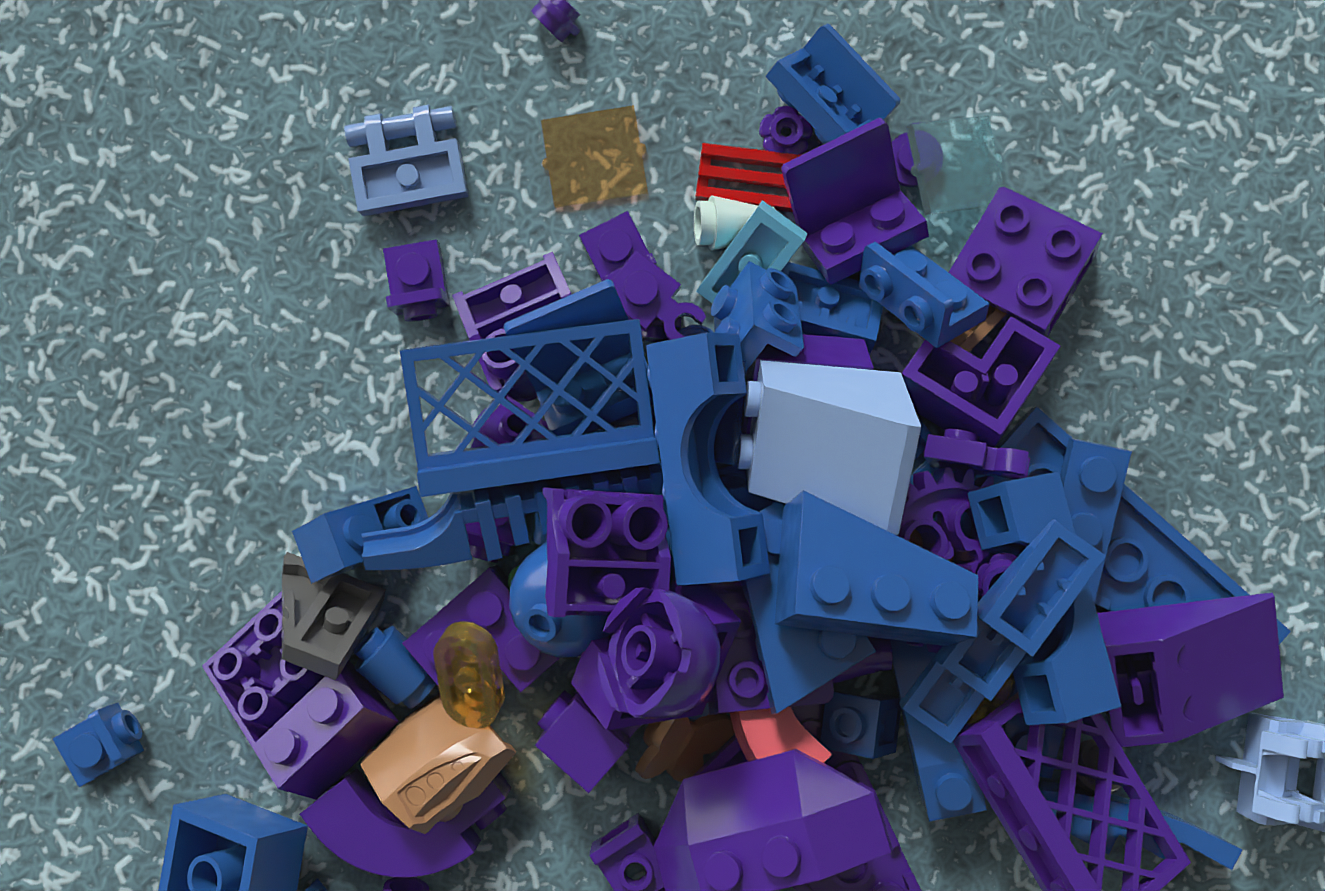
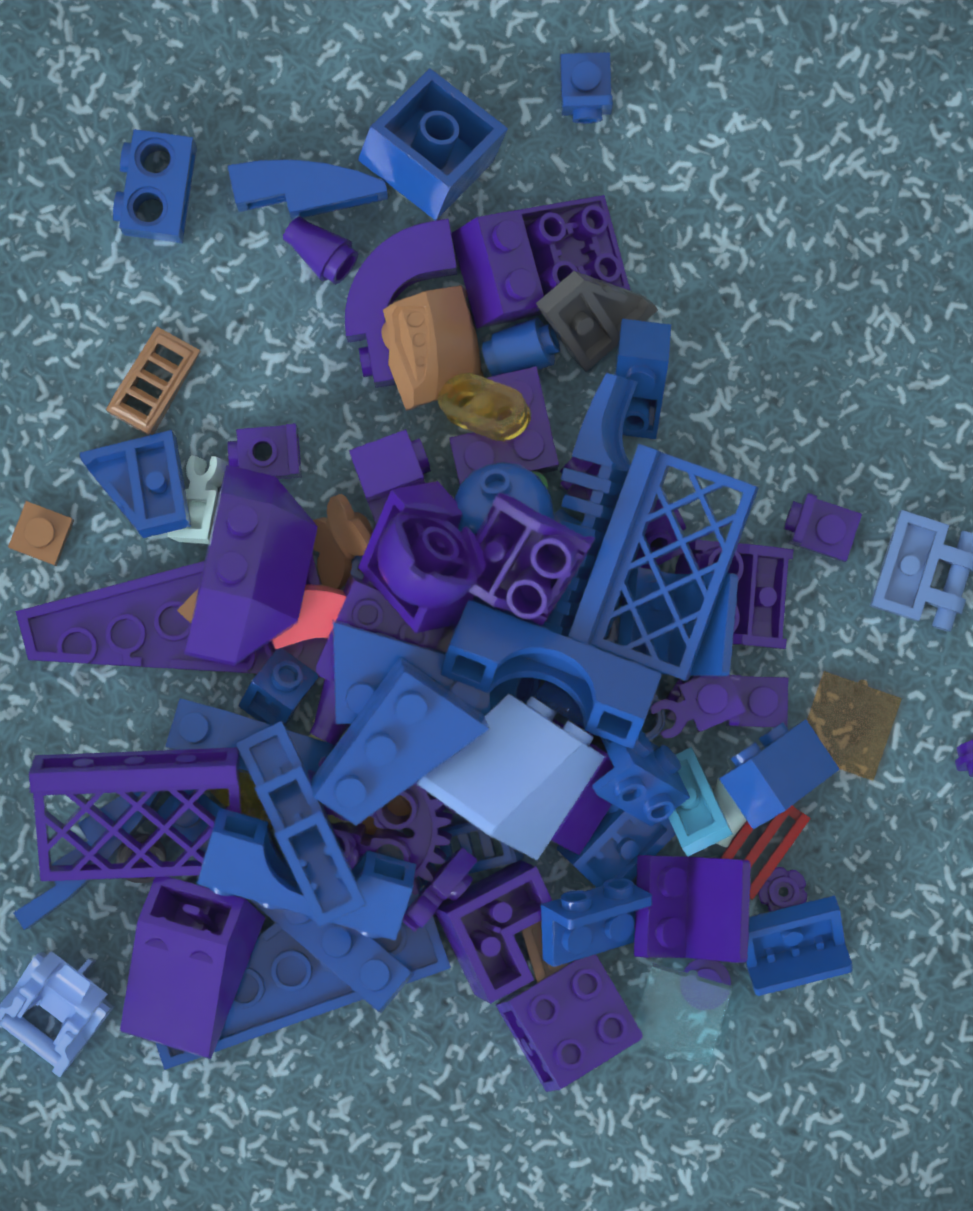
camera: 115 degrees right, 0 degrees up
none -> blue brick [719,719,840,829]

